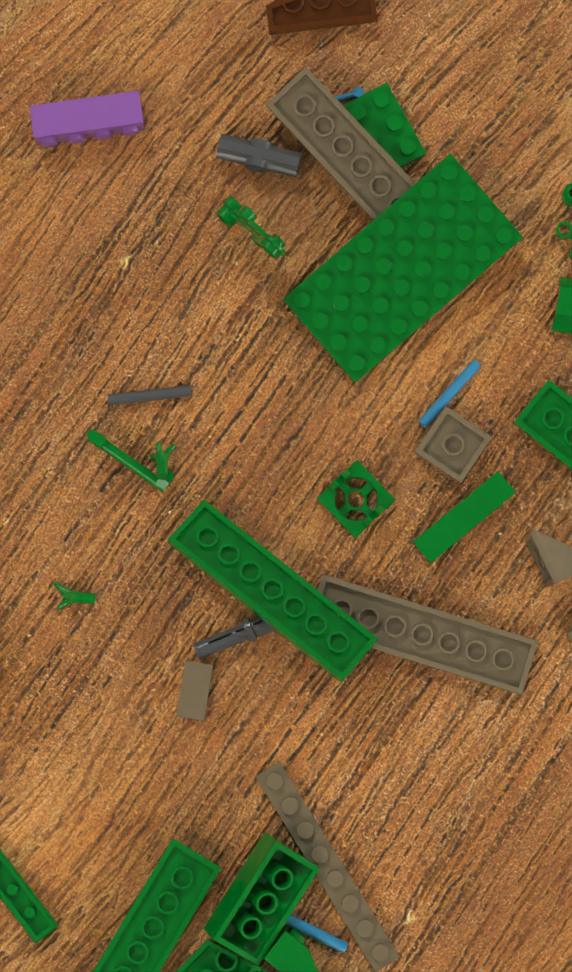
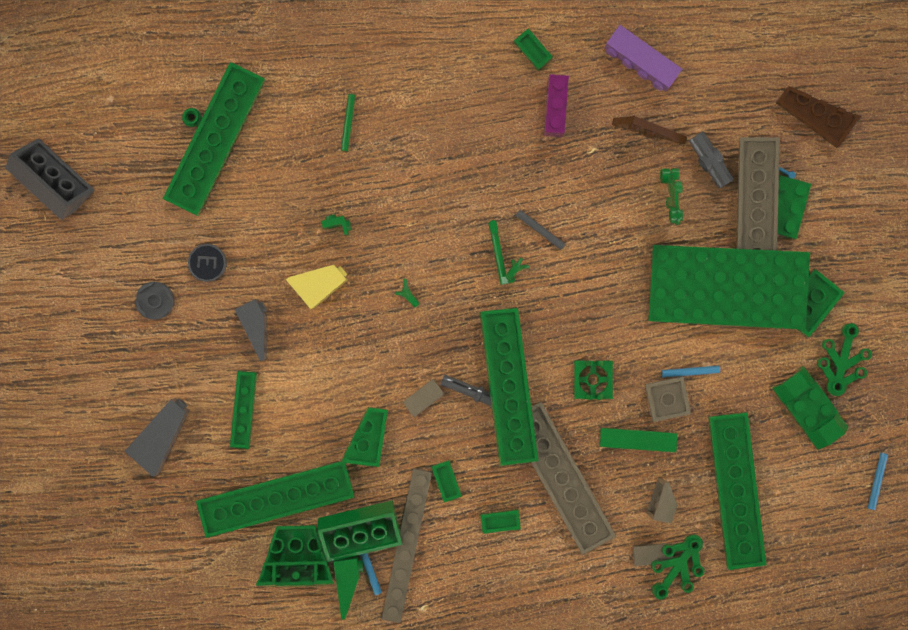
camera: 40 degrees right, 5 degrees up
none -> green wing [340,407,388,467]
none -> green tile [431,460,462,503]
none -> green tile [480,509,521,534]
none -> magenta brick [544,74,569,137]
none -> reddish brown wing [612,116,687,144]
none -> green plate [797,269,845,337]

